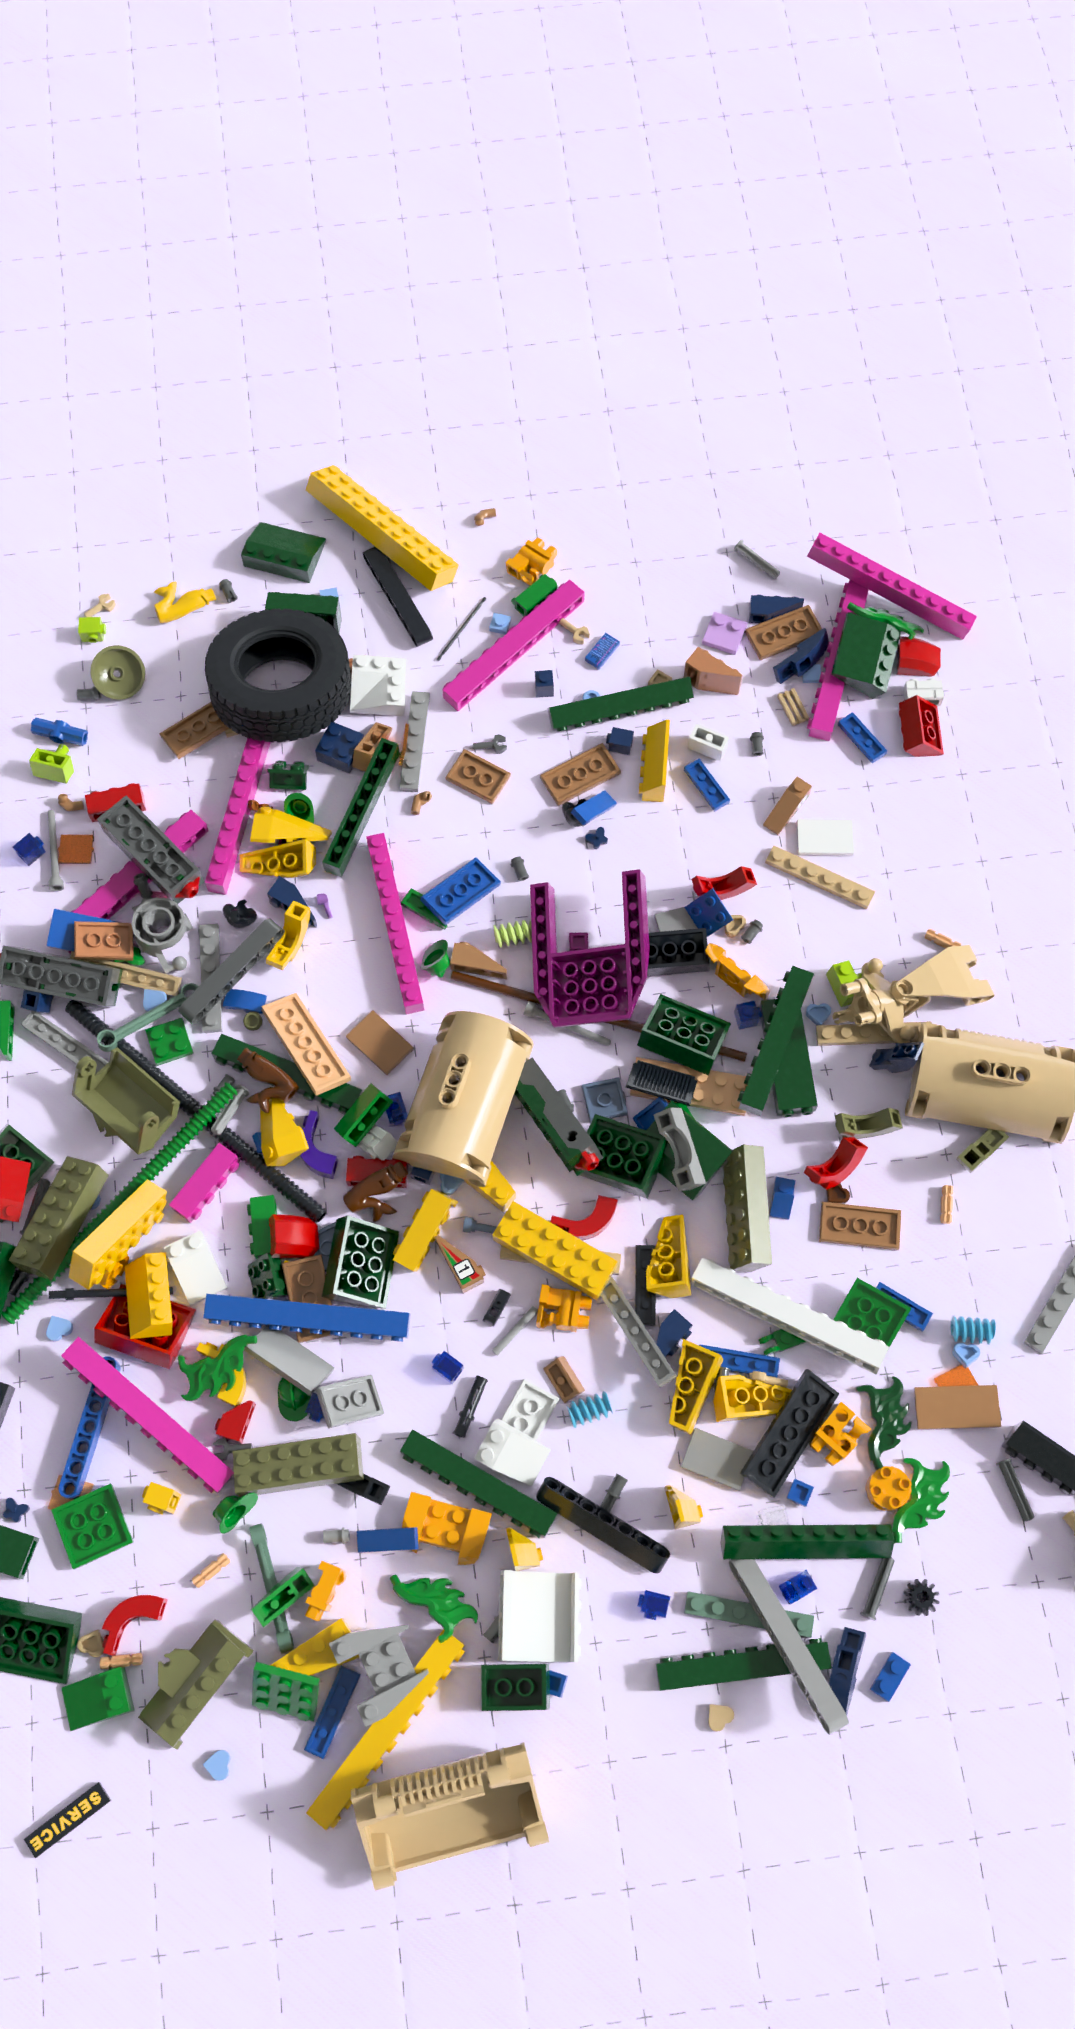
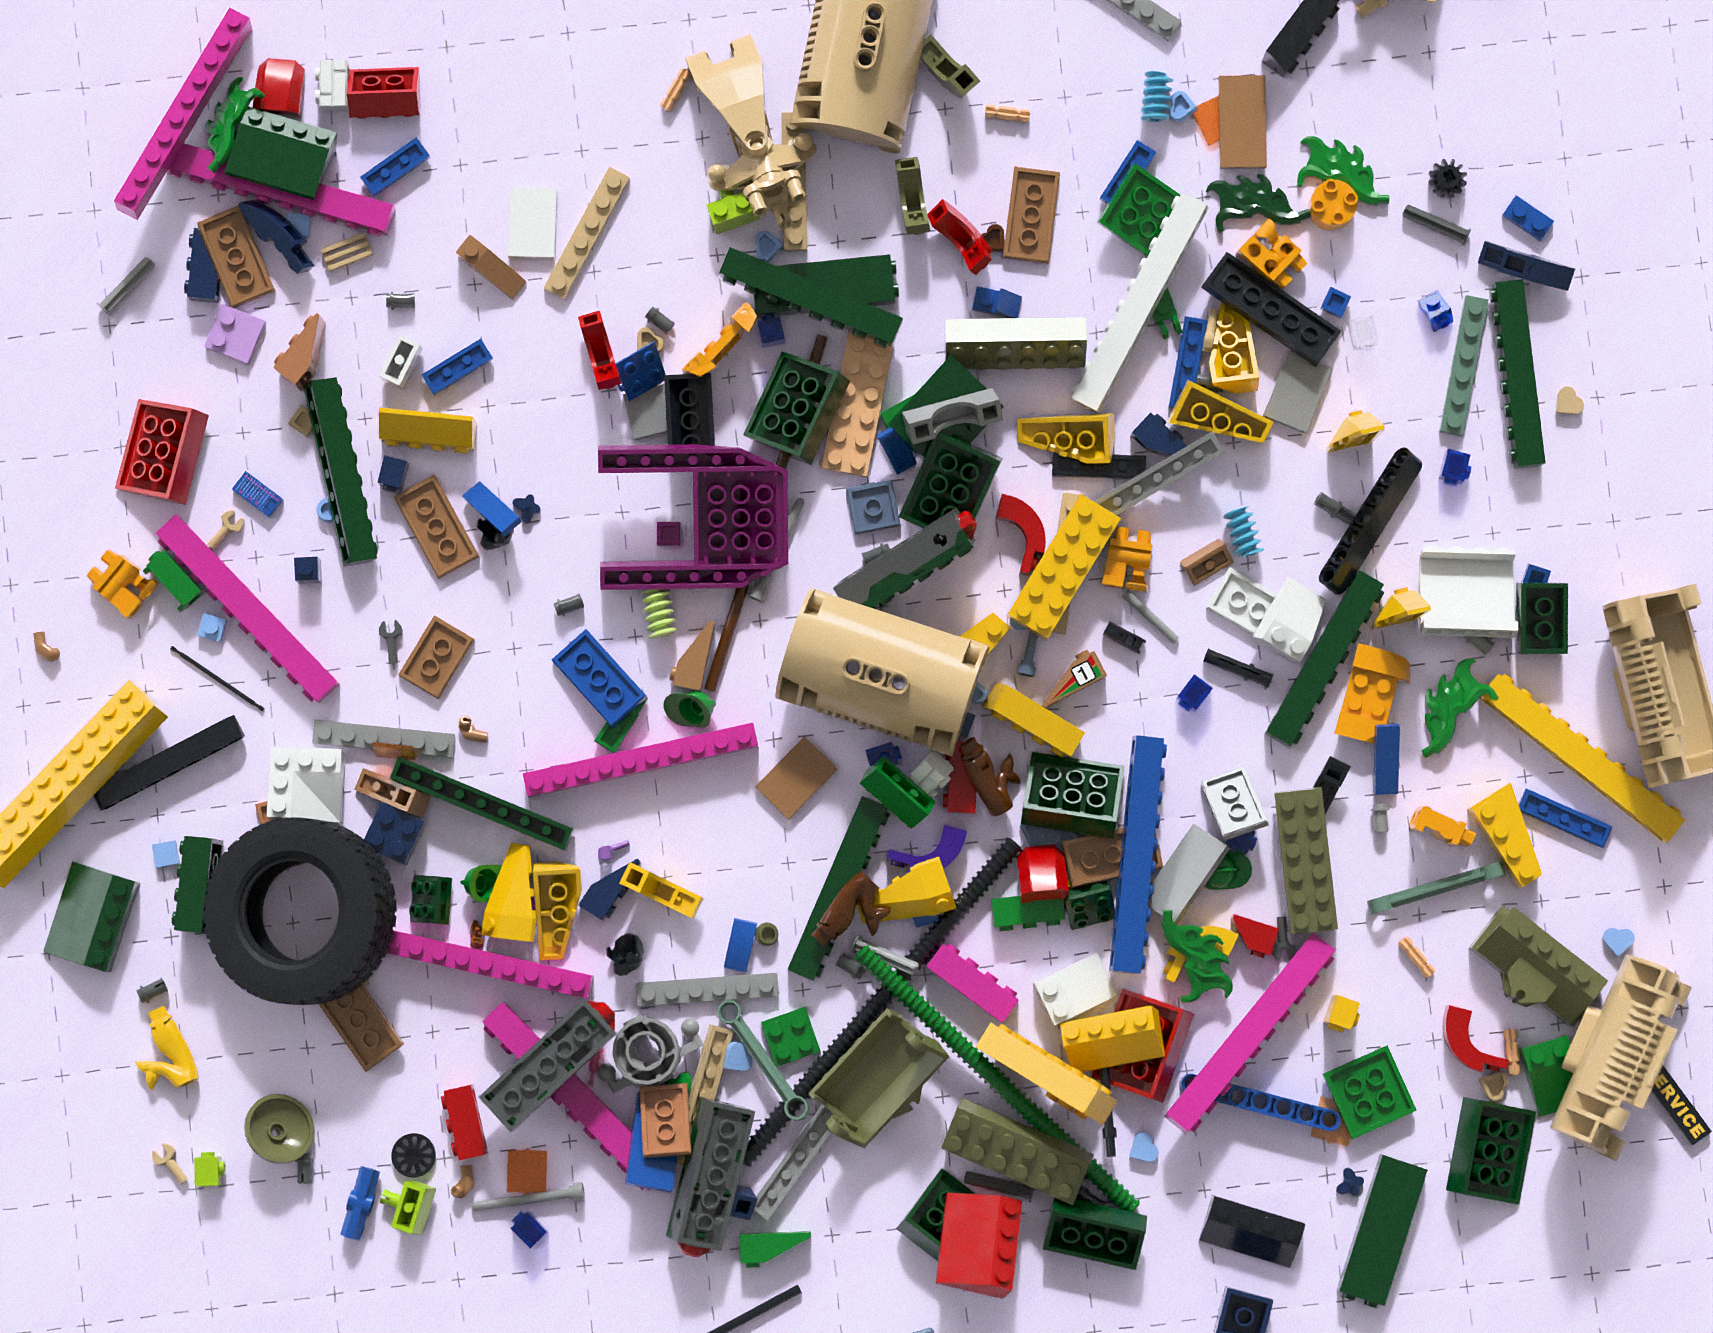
camera: 90 degrees left, 15 degrees up
dark grey pin [133,873,153,898] -> none
dark grey beam [178,918,285,1025] -> none
green piece [213,1492,258,1534] -> none
green slope [250,1567,315,1628] -> none
green plate [252,1662,320,1722] -> none
light nougat plate [262,993,351,1096] -> none
light grey wedge [329,1624,429,1727] -> none
black window [625,1060,697,1106] -> none
dark green brick [720,1524,895,1560] -> none
light grey beam [729,1559,849,1735] -> none
dark blue slope [869,1042,924,1073] -> none
dark grey axle [995,1457,1035,1522] -> none
none -> red slope [115,399,209,505]
none -> black wheel [391,1133,436,1178]
none -> tan cylinder [1550,955,1692,1161]

